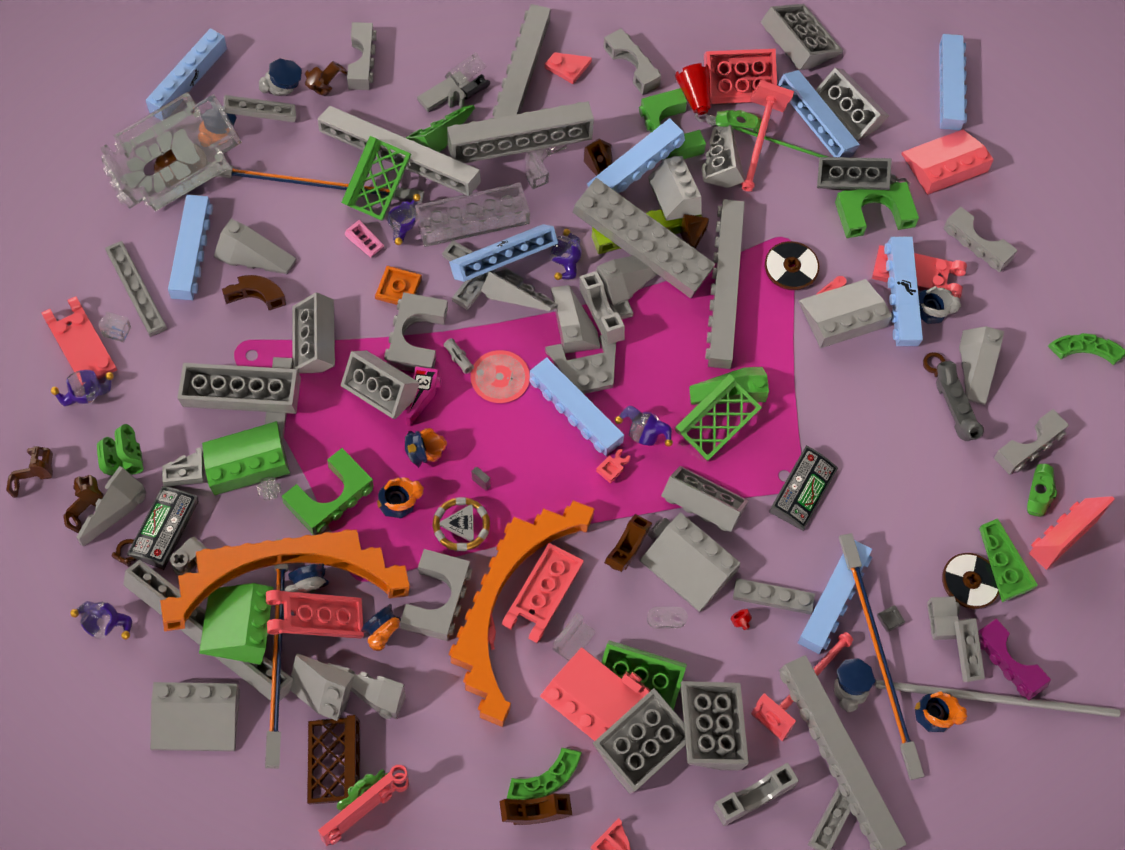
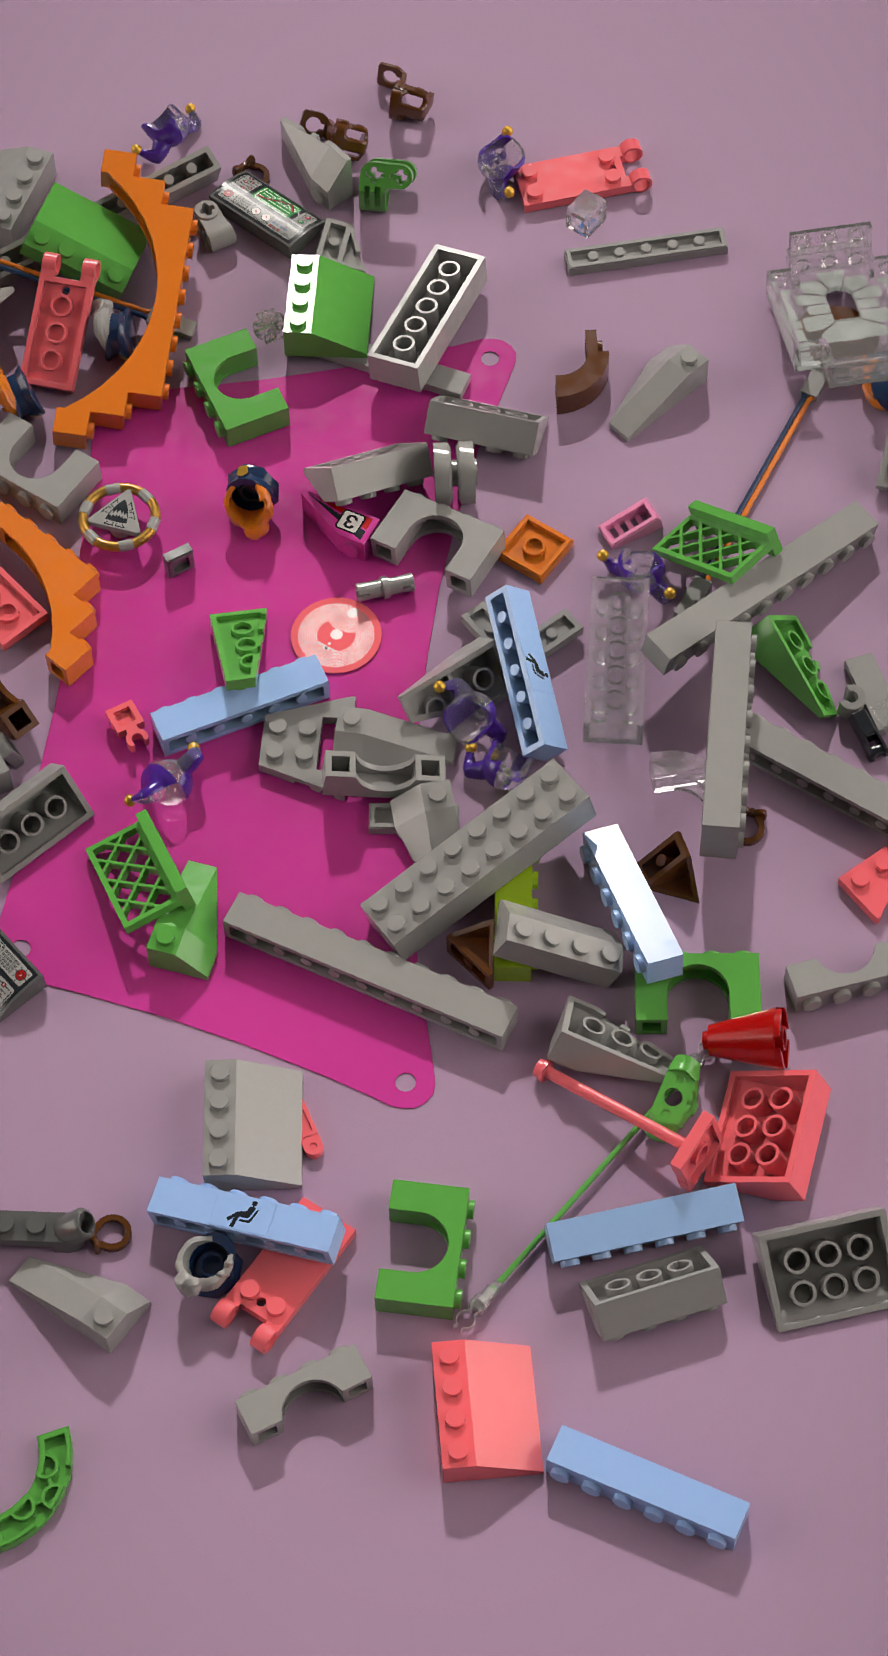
camera: 115 degrees right, 5 degrees down
light blue brick [168,195,213,300] -> none
piece [377,477,424,519] -> none
piece [764,241,820,290] -> none
dark grey slope [817,157,892,190] -> none
none -> bright green wing [210,608,267,691]
none -> light grey wheel [433,441,478,505]
none -> clear piece [433,678,507,761]

